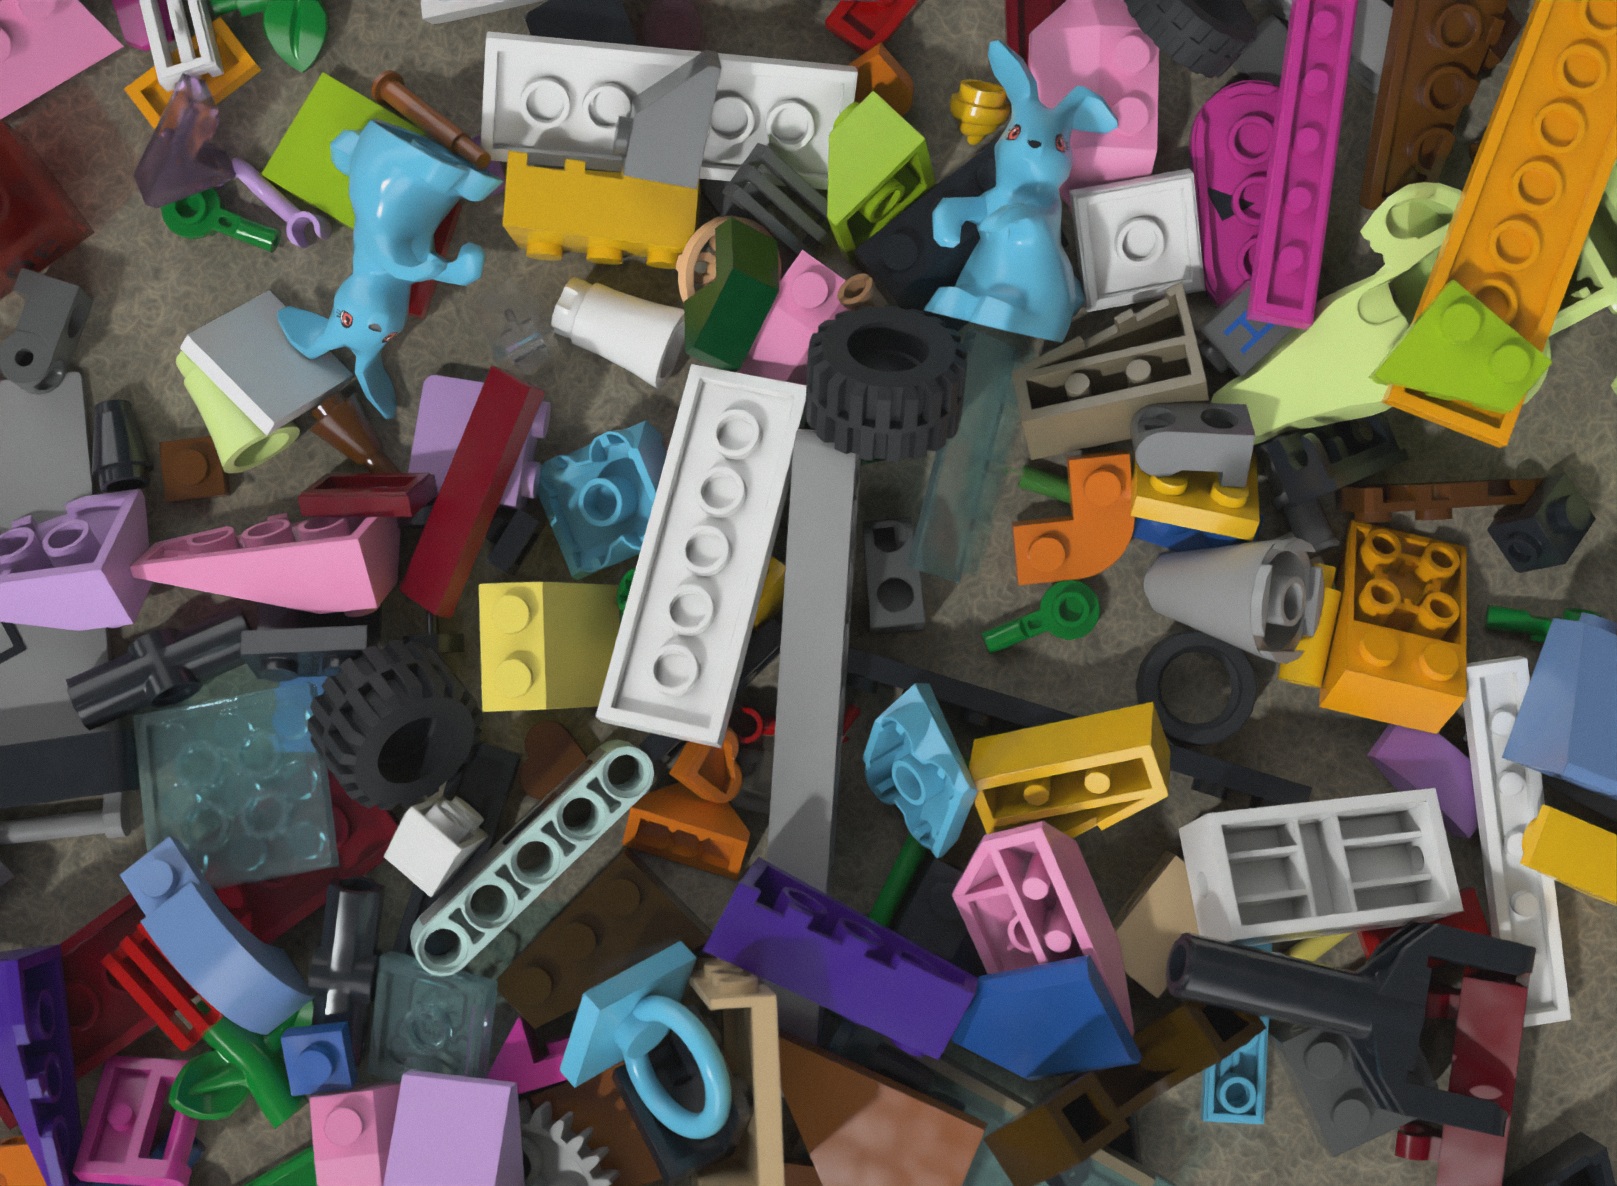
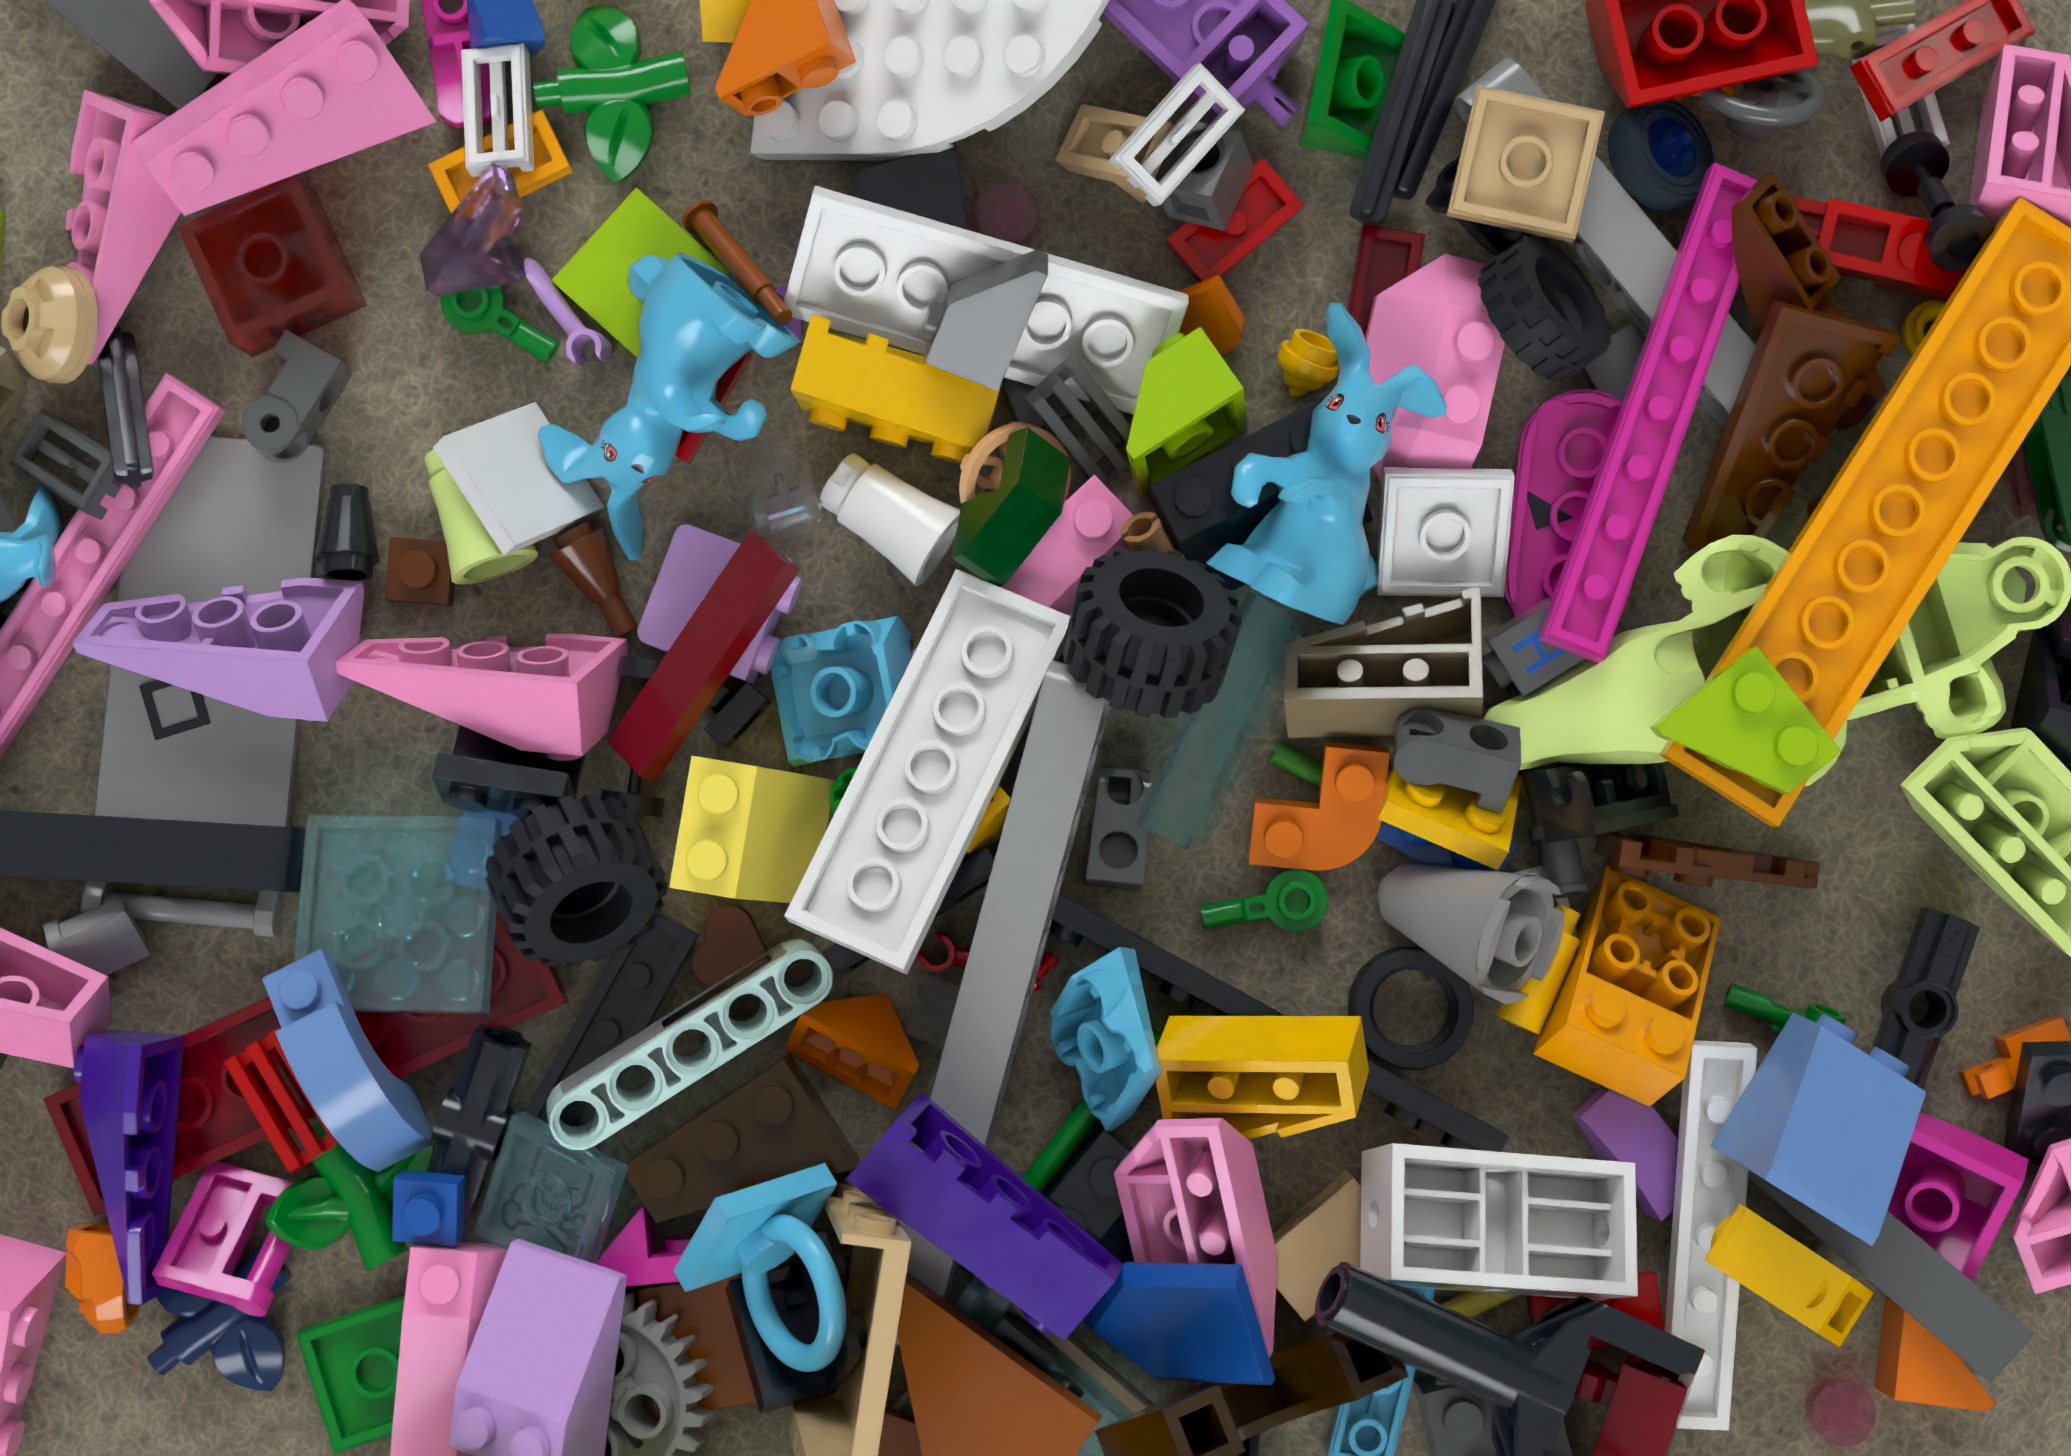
camera: 10 degrees right, 0 degrees up
black piece [66,606,252,731] -> none
dark red tile [298,473,438,517] -> none
white slope [384,796,489,897] -> none
orange tile [669,726,743,803] -> none
black bracket [1487,472,1596,573] -> none

